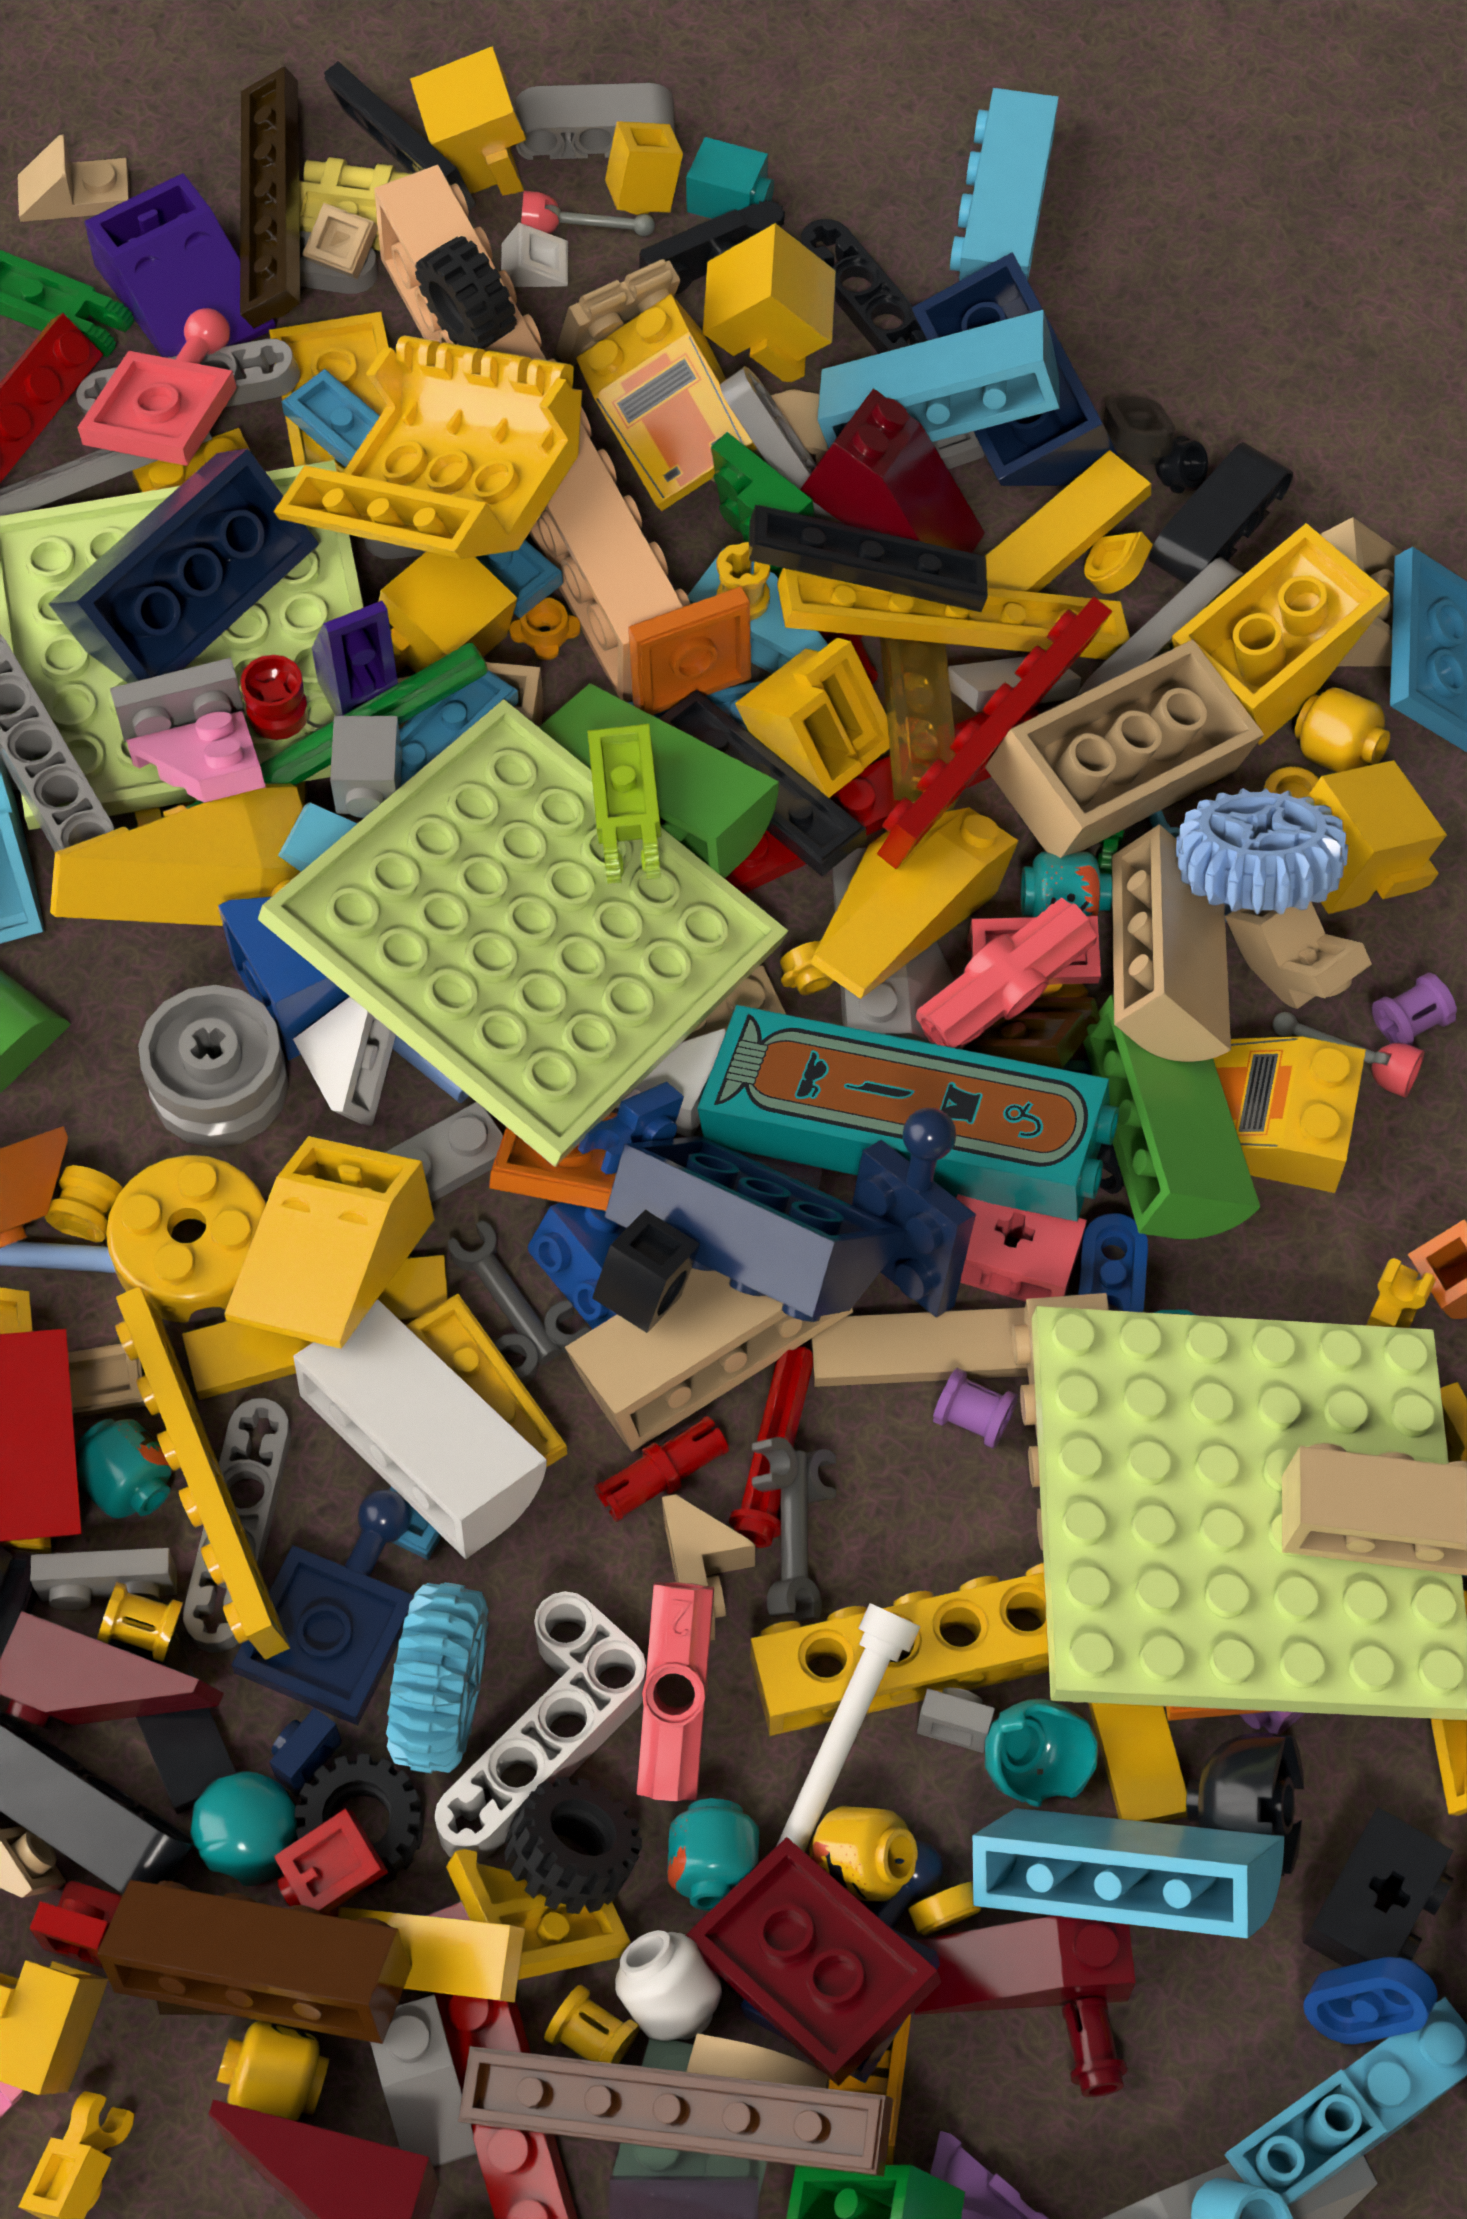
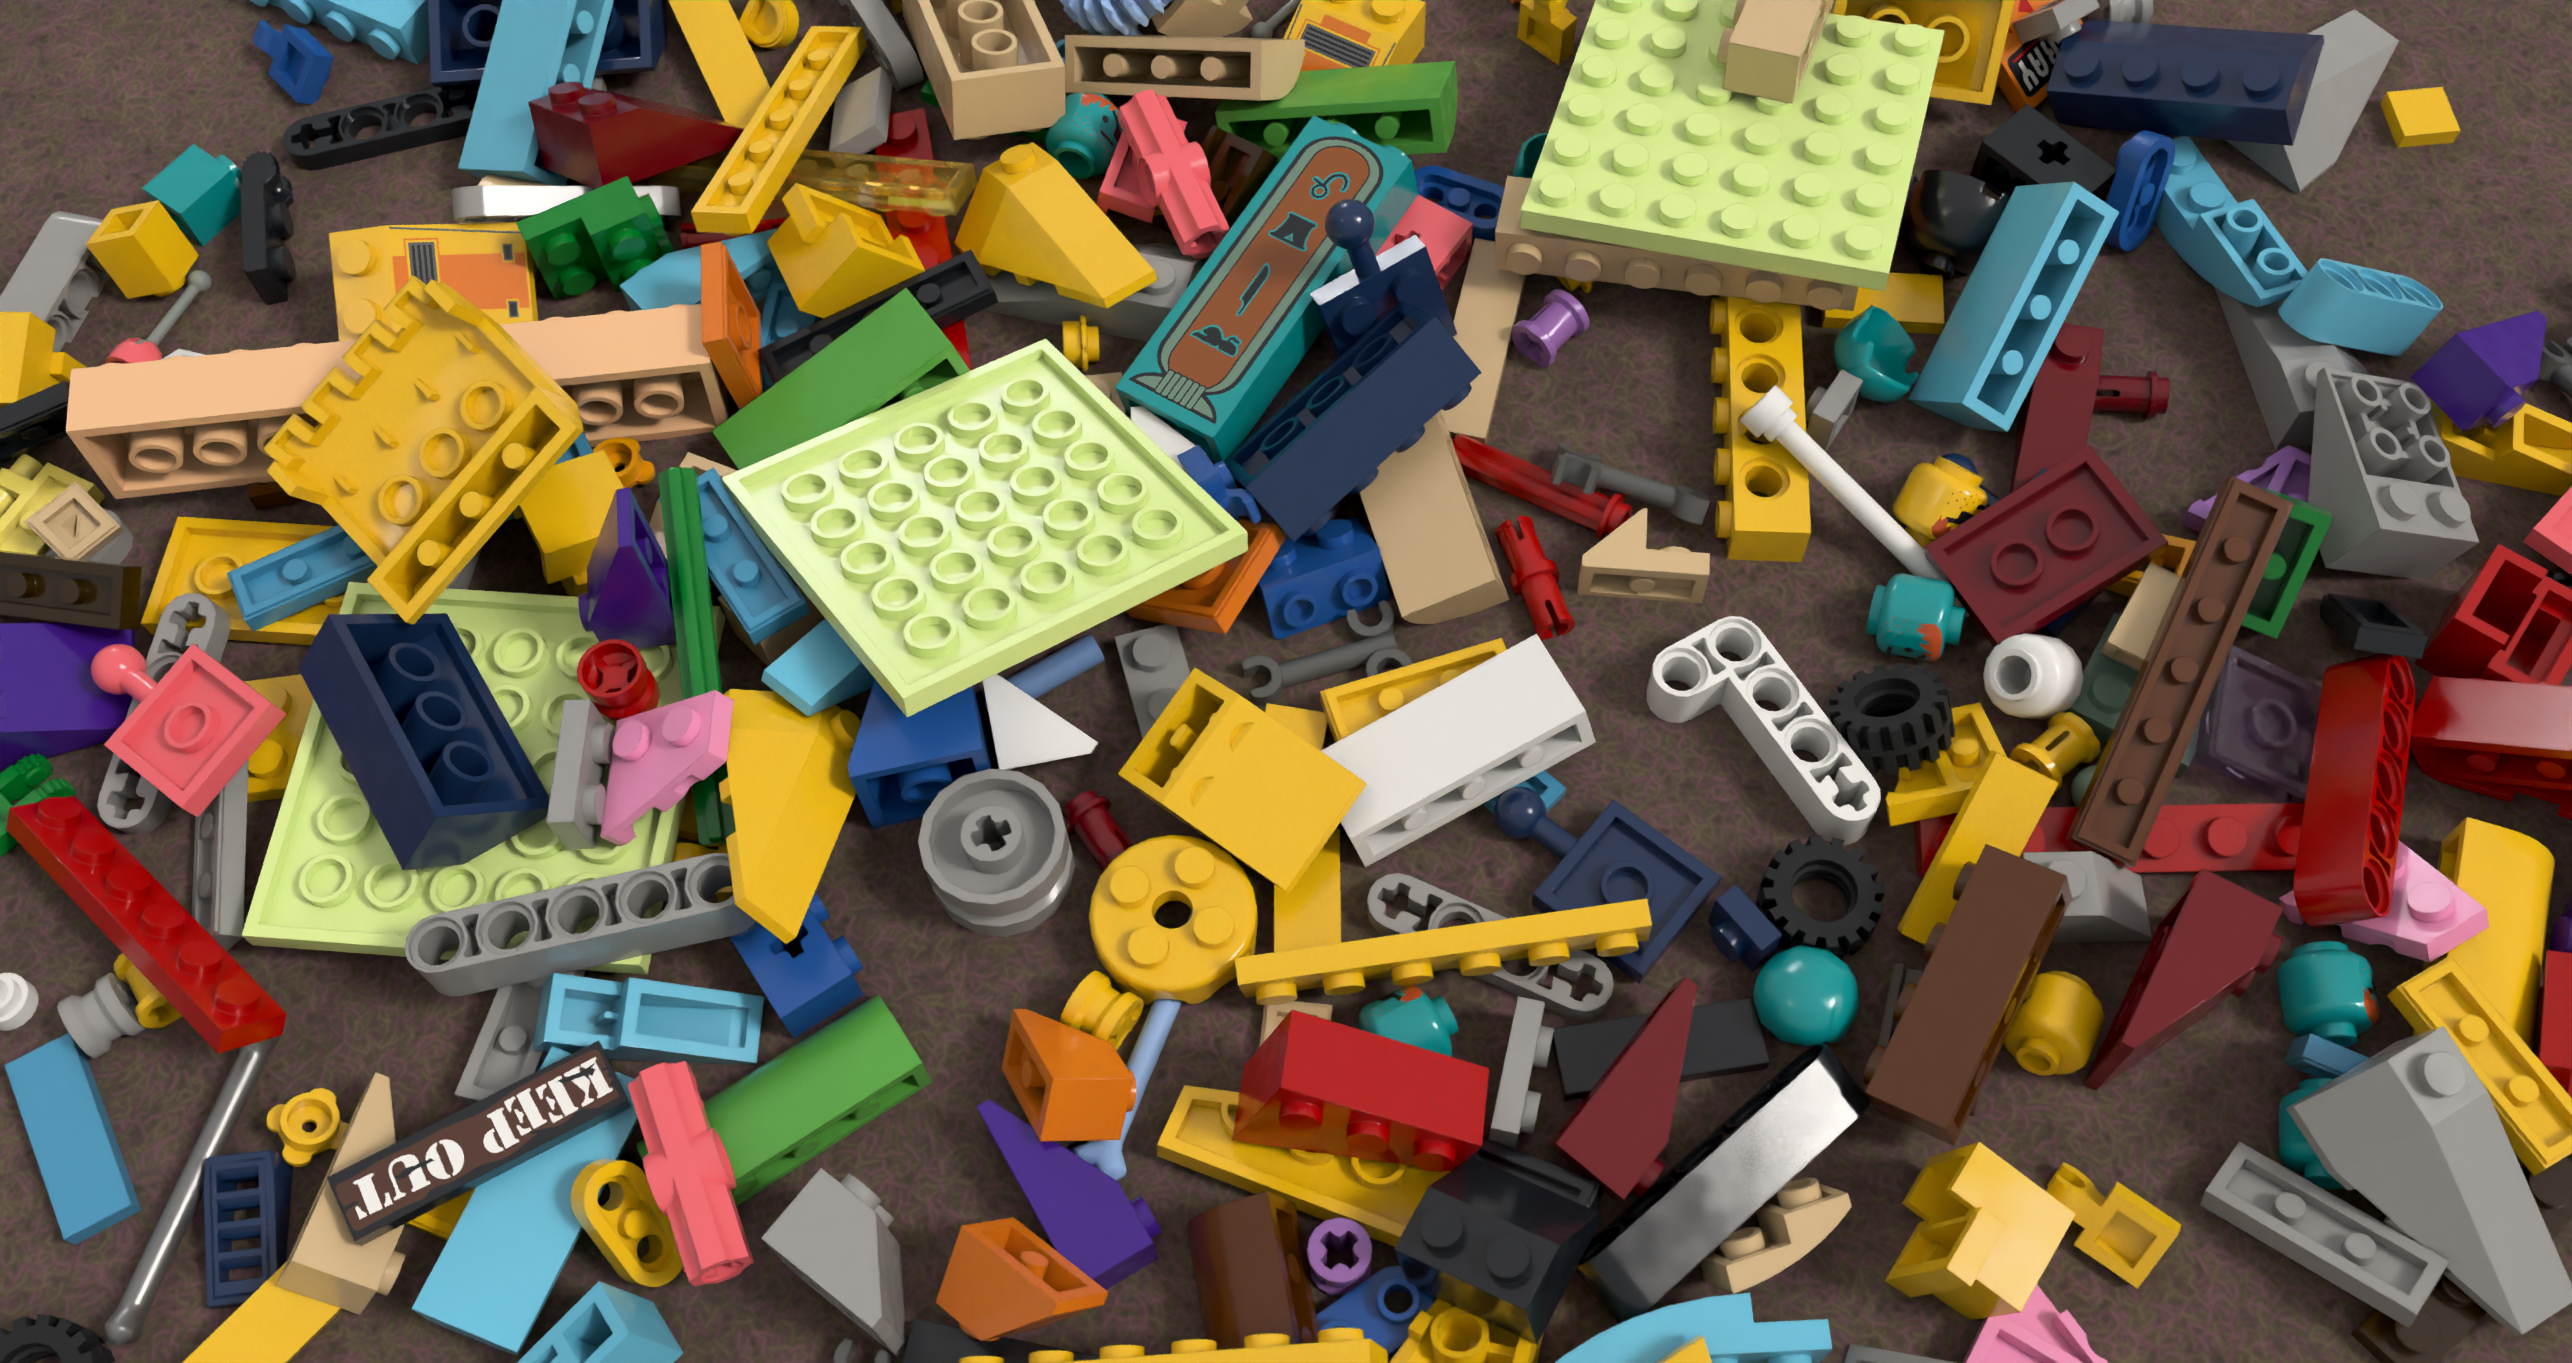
camera: 70 degrees left, 0 degrees up
red bracket [29,1881,122,1969] -> none
yellow bush [97,1582,183,1662] -> none
red bracket [274,1808,388,1917] -> none
light grey brick [330,716,402,818] -> none
medium azure gear [386,1582,489,1774] -> none
black tyre [415,236,517,349] -> none
tan plate [556,259,680,366] -> none
lime hinge [587,724,662,884] -> none
black brick [592,1209,700,1333] -> none
coral piece [636,1582,715,1801] -> none
yellow plate [702,223,836,382] -> none
yellow bush [716,542,770,621] -> none
black tile [749,505,988,612] -> none
red plate [877,596,1113,869] -> none
yellow tile [908,1881,981,1935] -> none
none -> blue plate [252,20,335,105]
none -> blue brick [729,892,864,1039]
none -> dark red pin [1062,790,1133,873]

